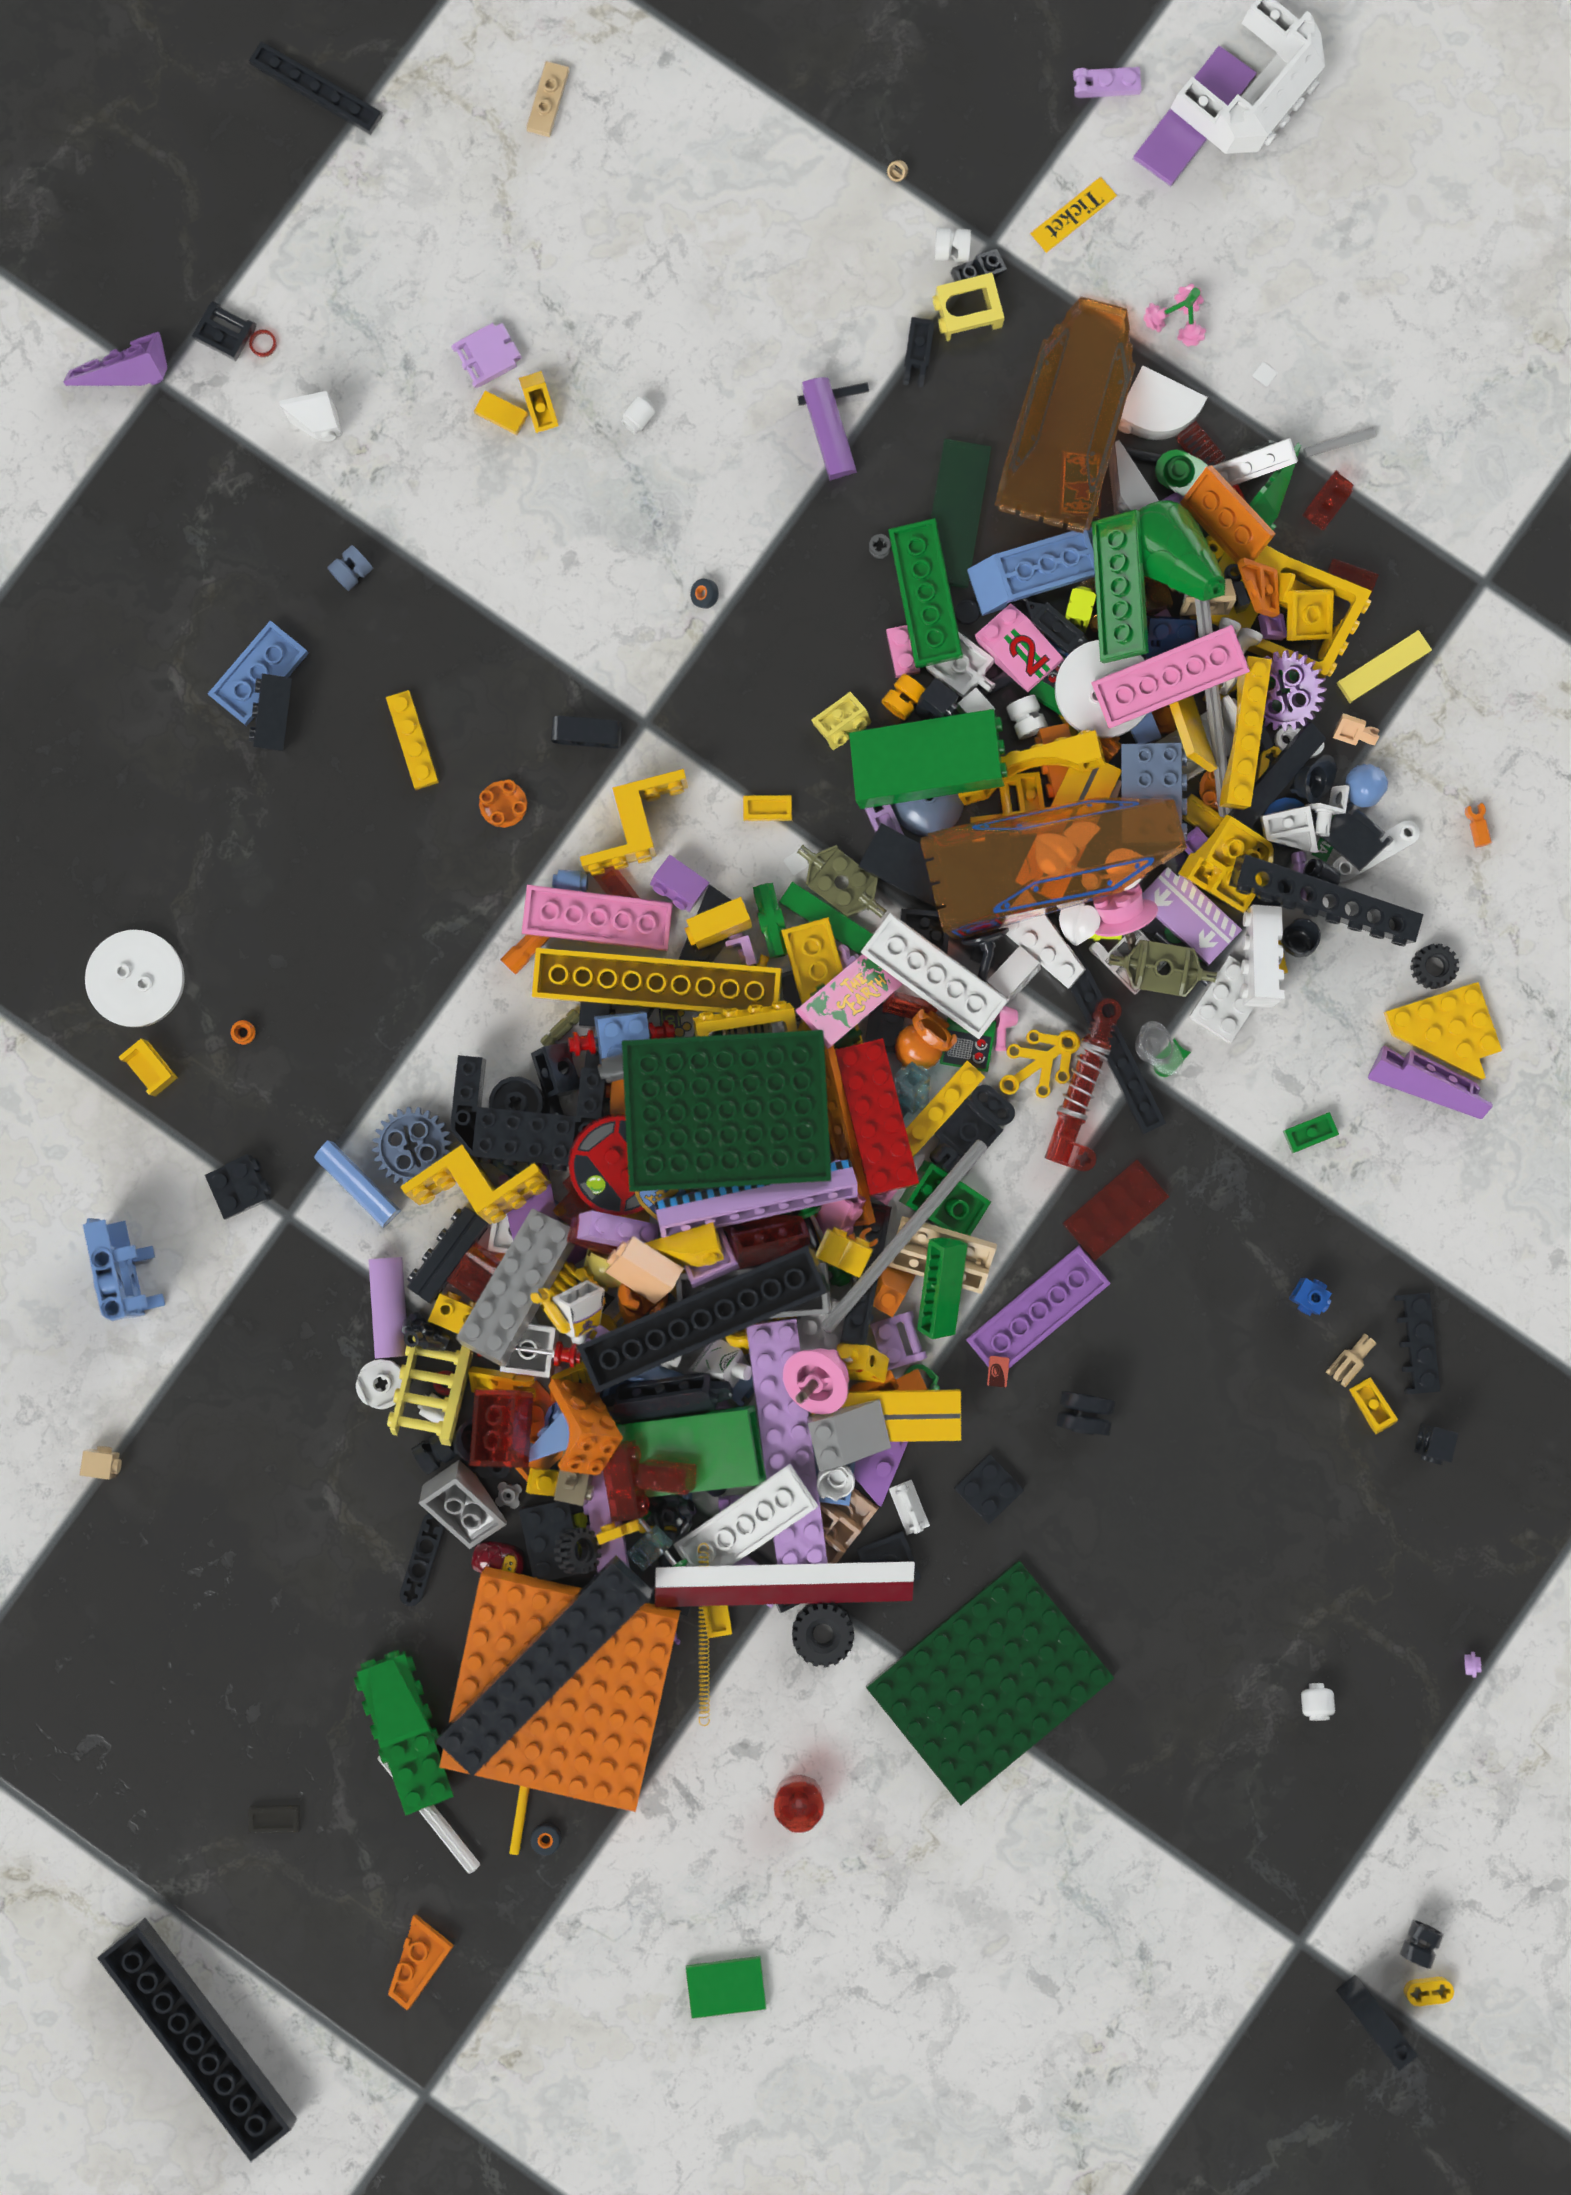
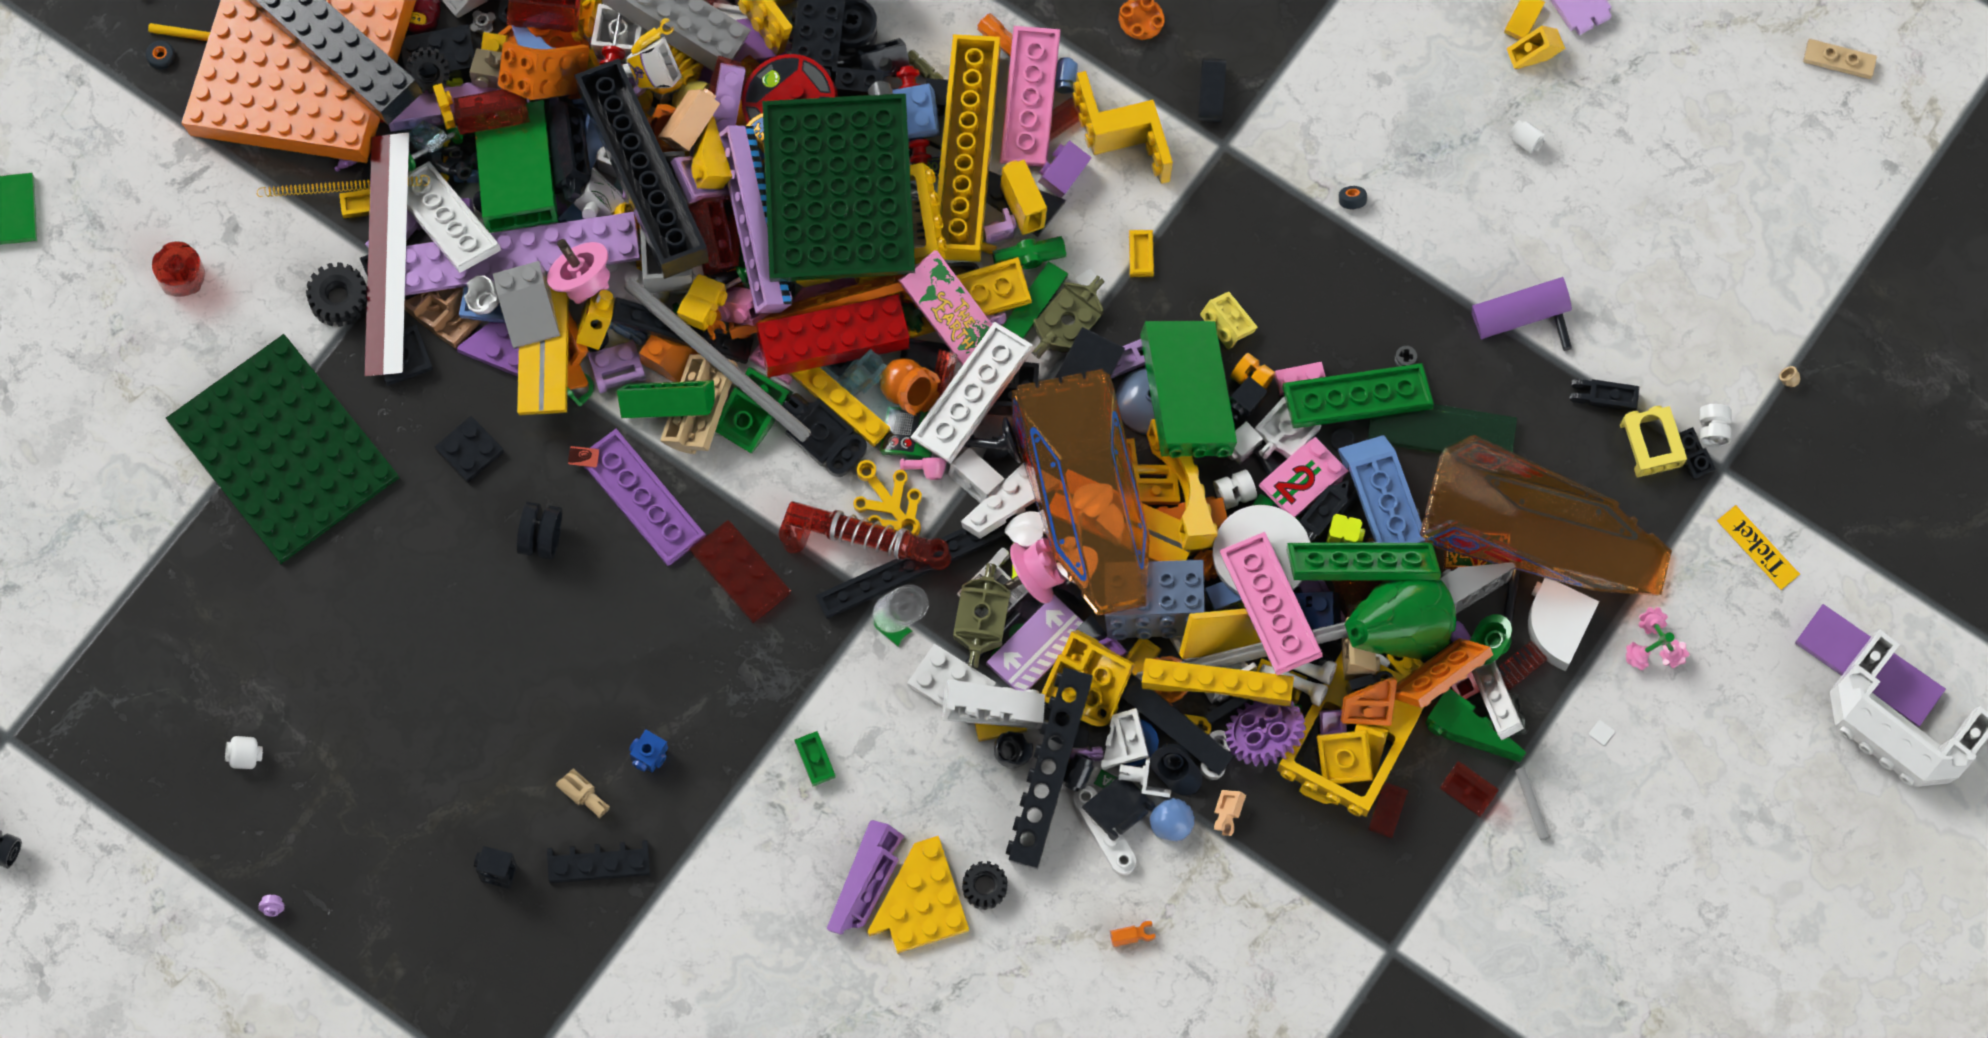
camera: 85 degrees right, 15 degrees down
clear red brick [638,1459,696,1495] -> none
white hinge [889,1480,930,1535] -> none
lavender plate [1073,67,1141,98] -> none
light yellow tile [1336,630,1432,703] -> none
yellow slope [1349,1377,1398,1434] -> none

